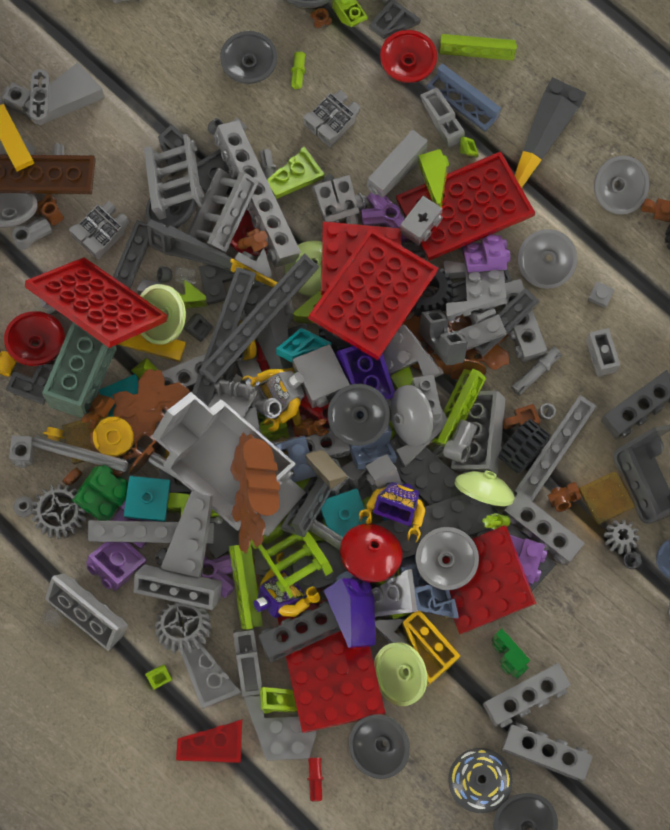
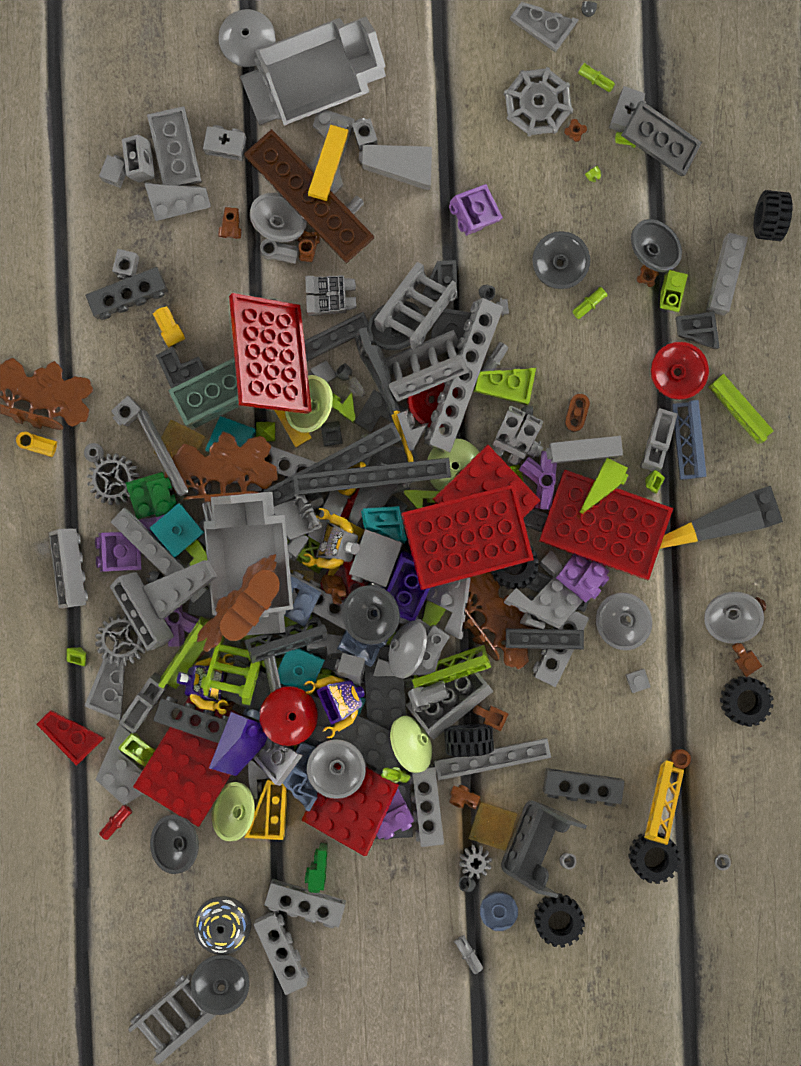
camera: 45 degrees right, 15 degrees up
red dish [4,311,65,366] -> none
light grey beam [29,69,50,124] -> none
yellow plate [43,427,65,442] -> none
dark orange tile [62,467,82,486] -> none
dark orange plate [81,394,115,429] -> none
yellow tile [93,417,134,457] -> none
dark orange plate [238,228,268,252] -> none
light grey cone [255,398,282,418] -> none
light grey hips [303,90,360,148] -> none
dark tan slope [305,450,348,489] -> none
light grey brick [400,196,443,246] -> none
dark grey arch [419,309,468,365] -> none
light grey plate [454,314,507,351] -> none
light grey pin [511,347,562,396] -> none
light grey hinge [538,403,556,420] -> none
light grey brick [586,328,620,377] -> none
none -> medium lavender plate [449,184,503,236]
none -> dark orange plate [565,394,590,432]

